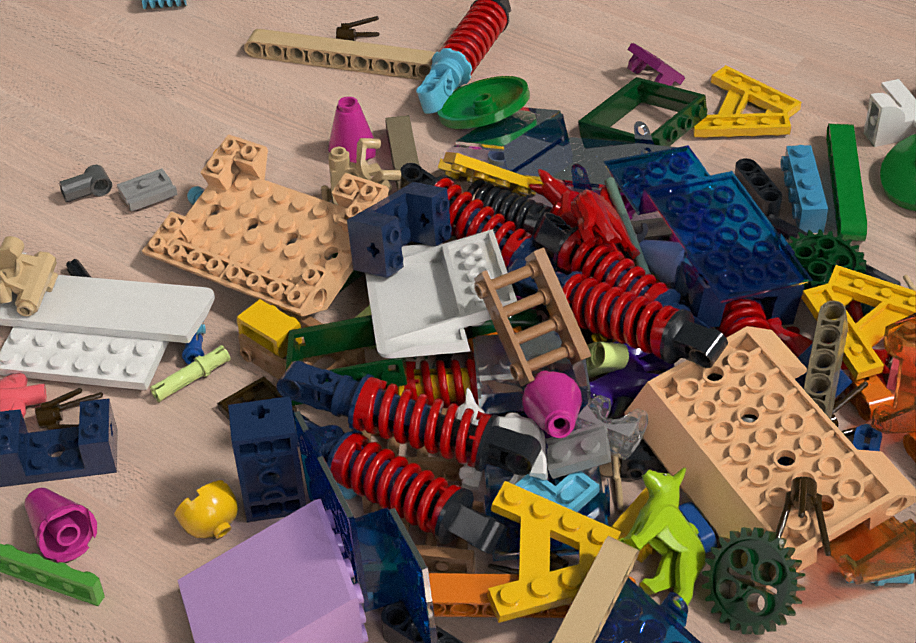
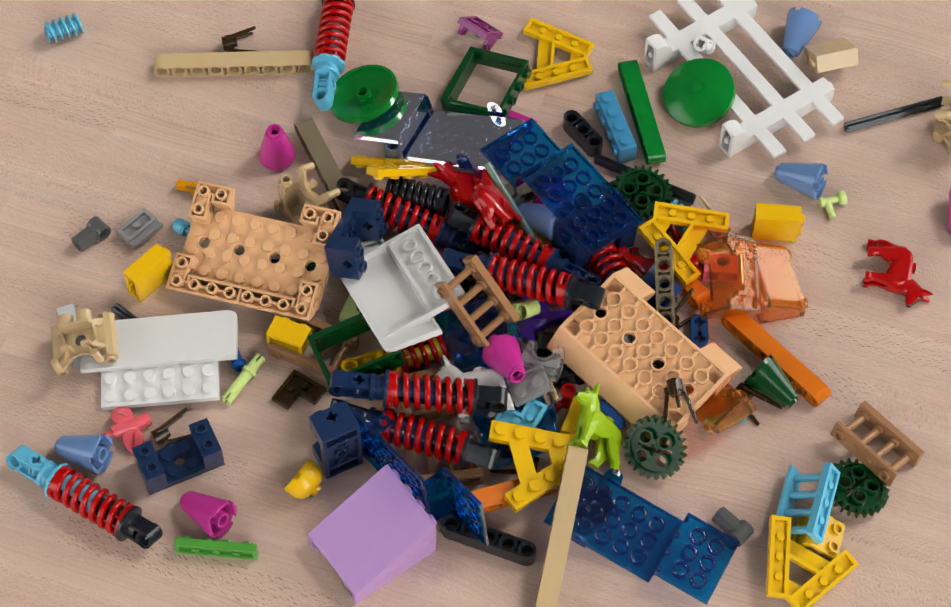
camera: 20 degrees left, 15 degrees up
none -> yellow brick [123,243,173,303]
none -> red piece [550,383,576,414]

